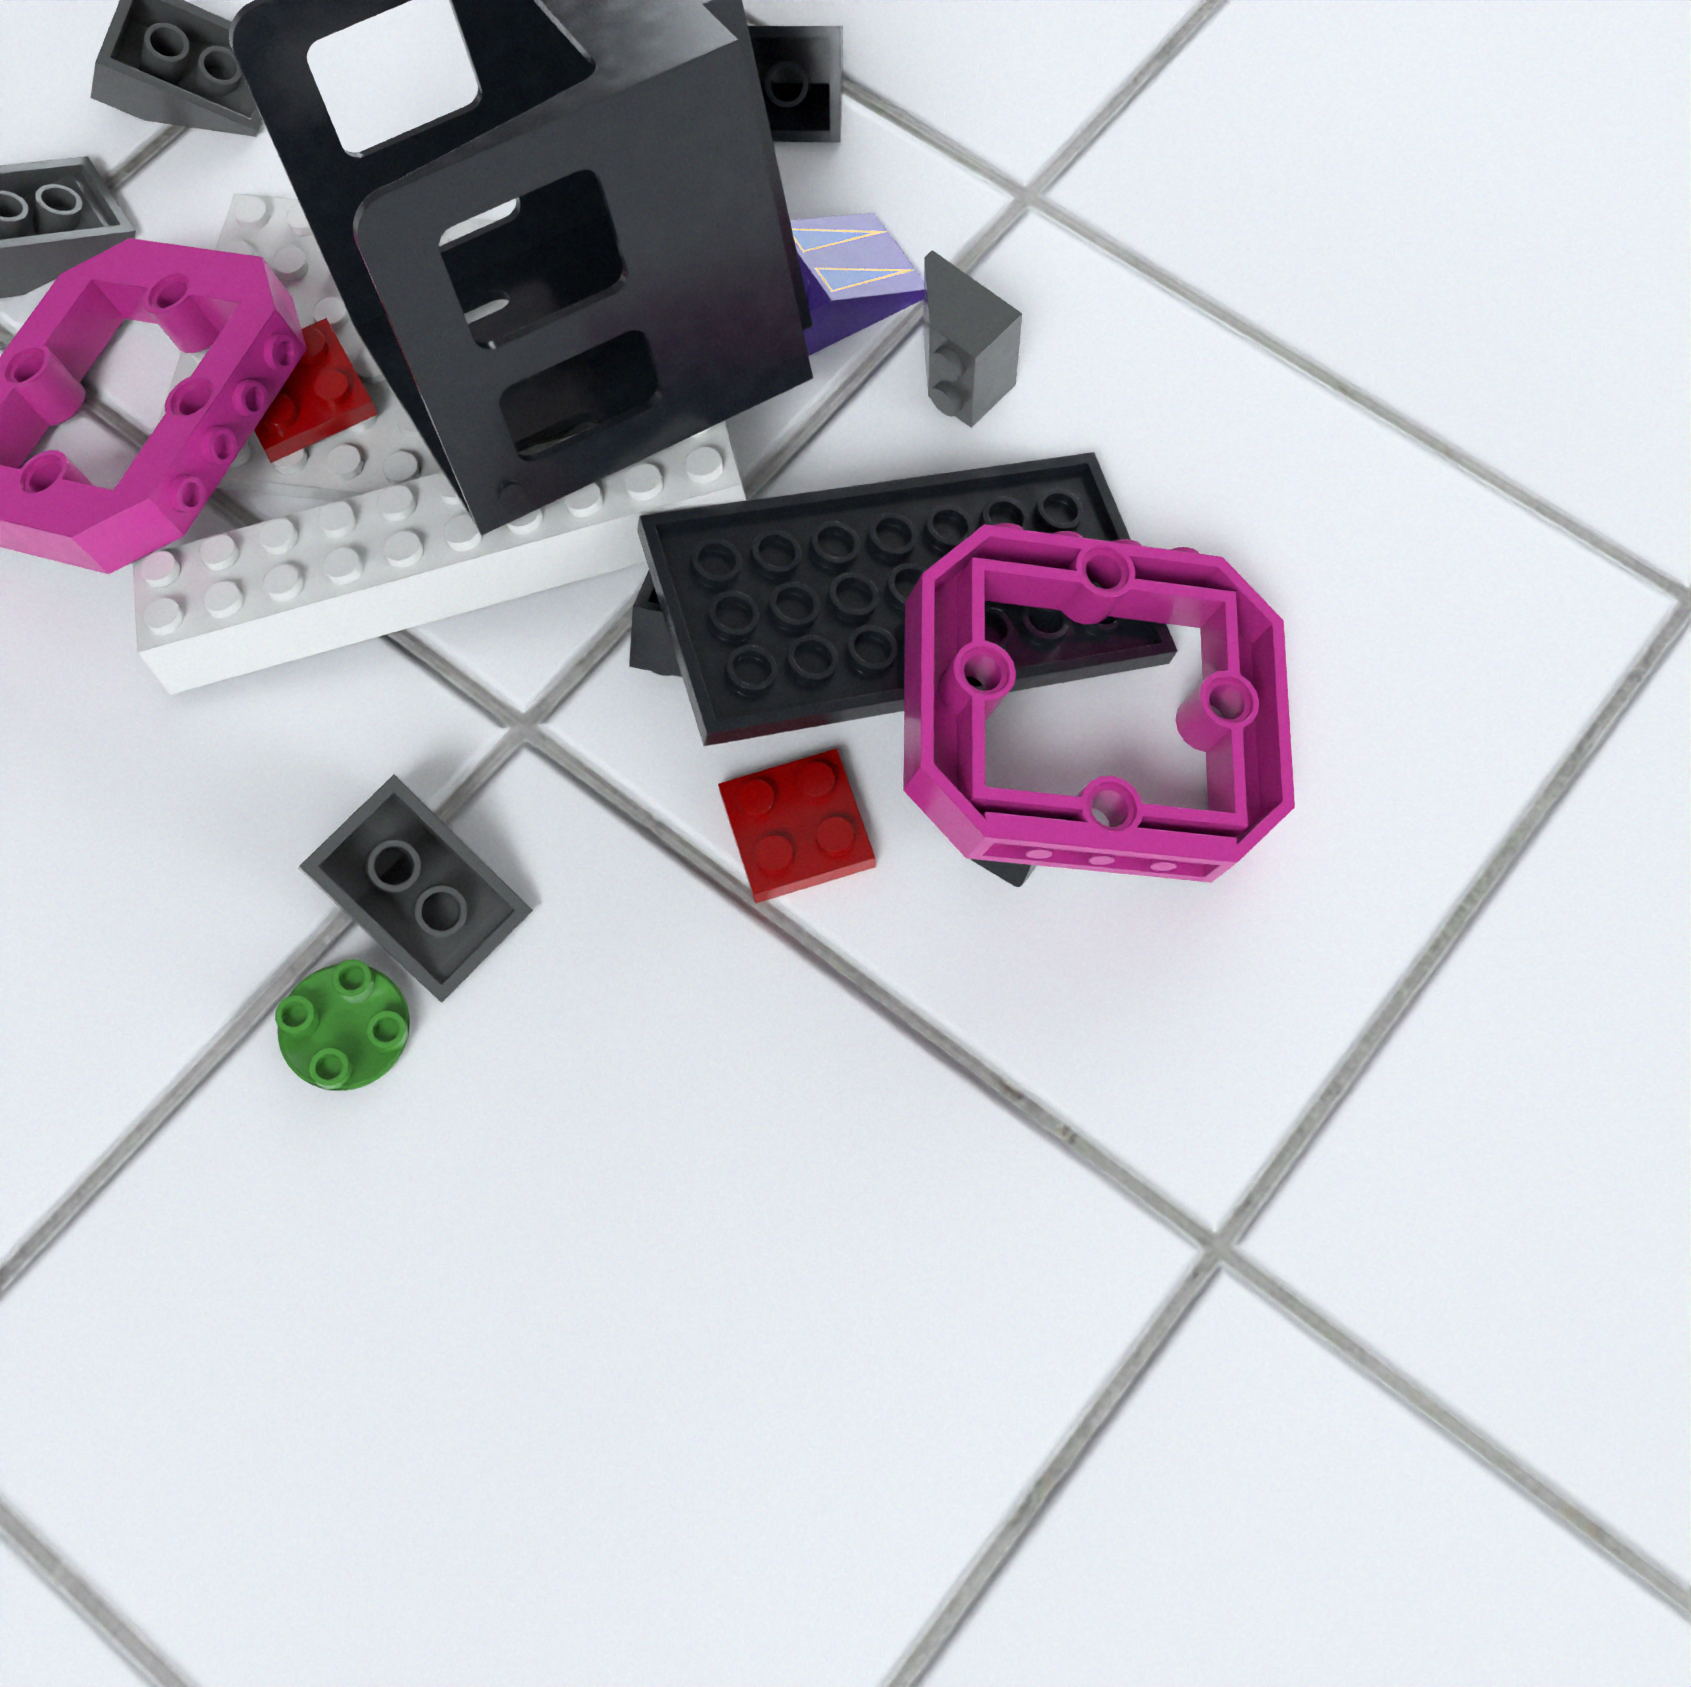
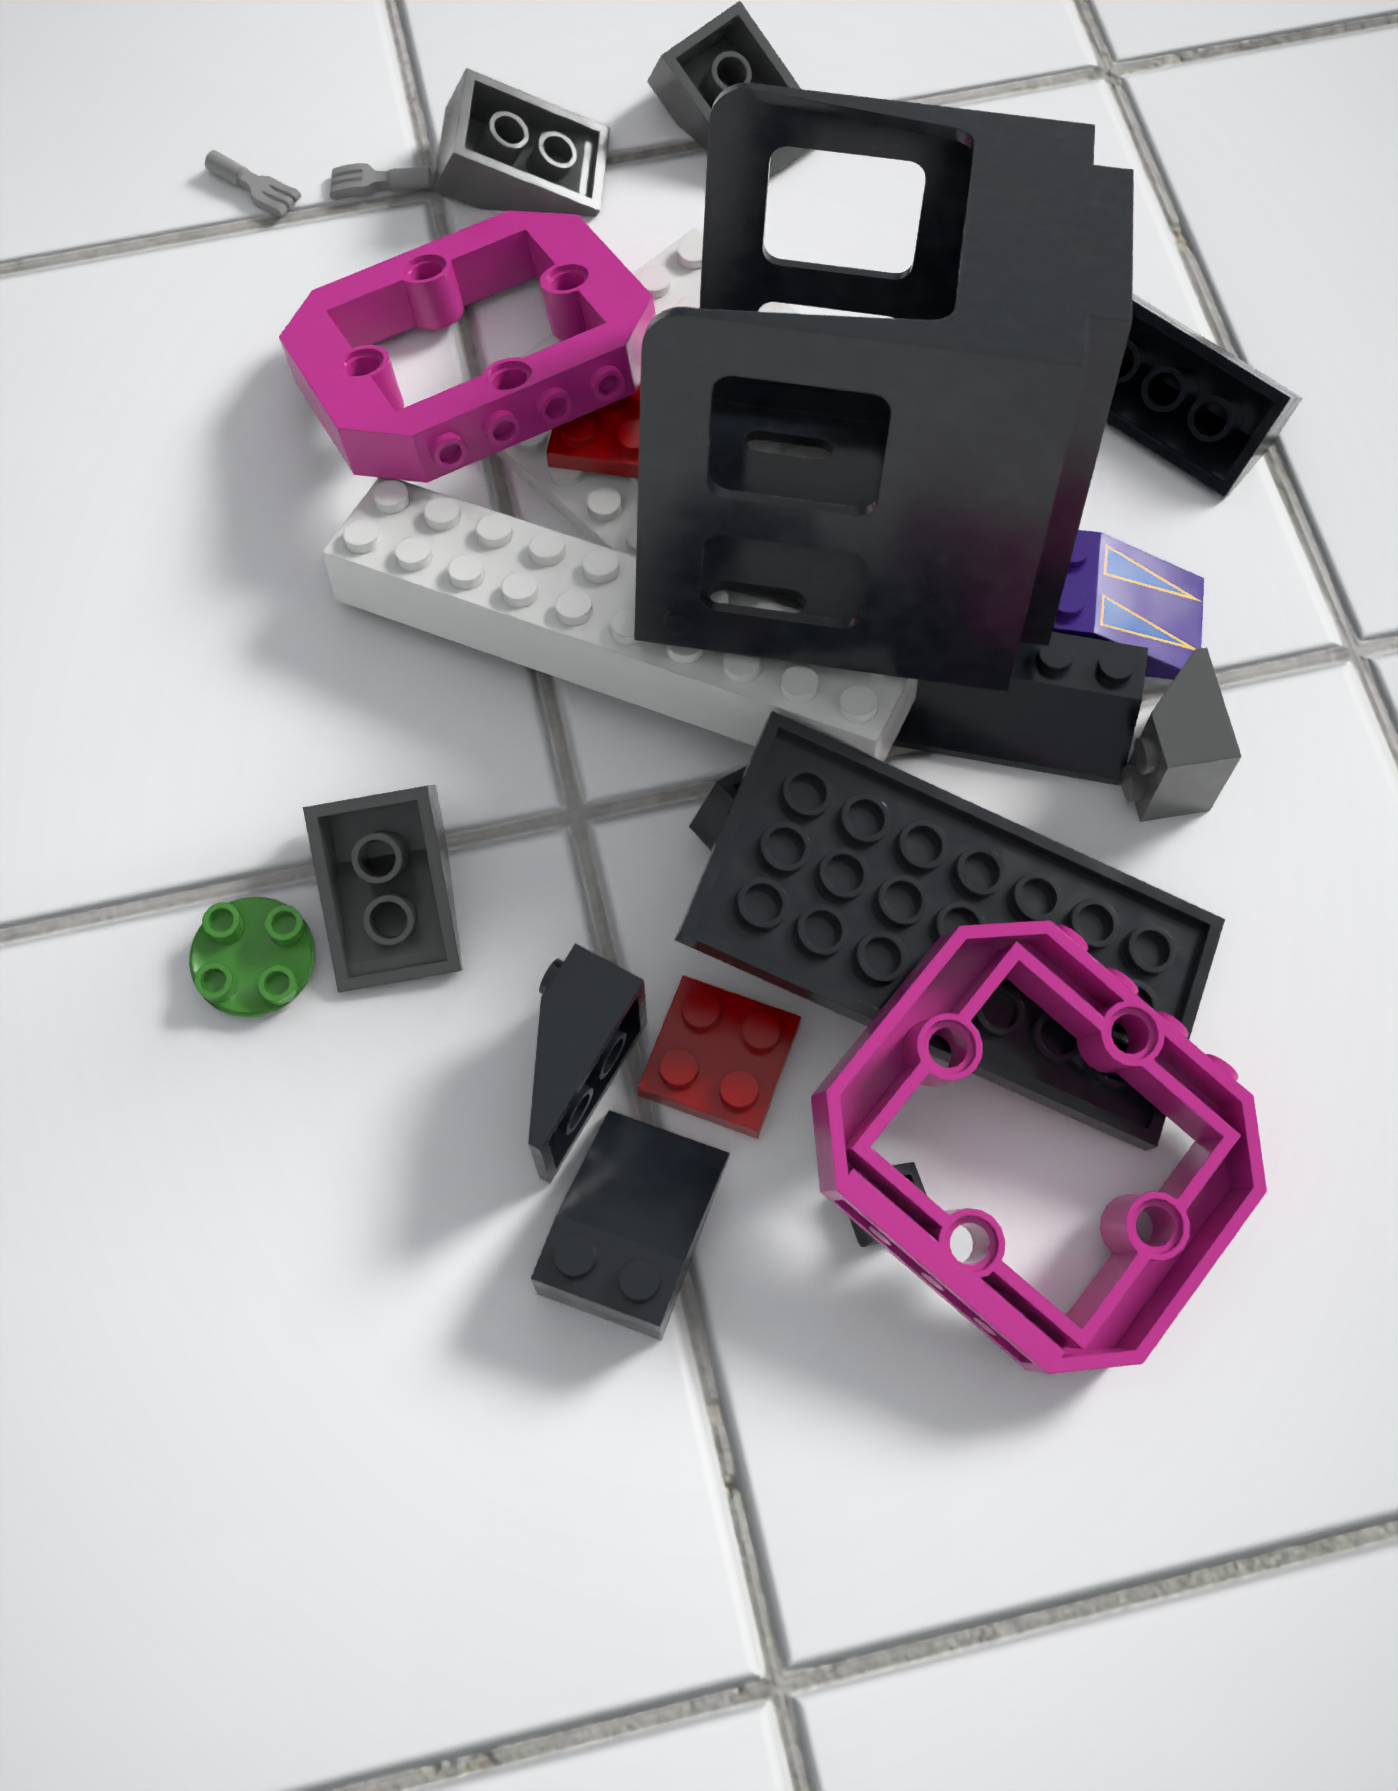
camera: 35 degrees right, 0 degrees up
none -> black slope [528,943,648,1184]
none -> black slope [531,1110,730,1341]
none -> black slope [892,632,1148,786]

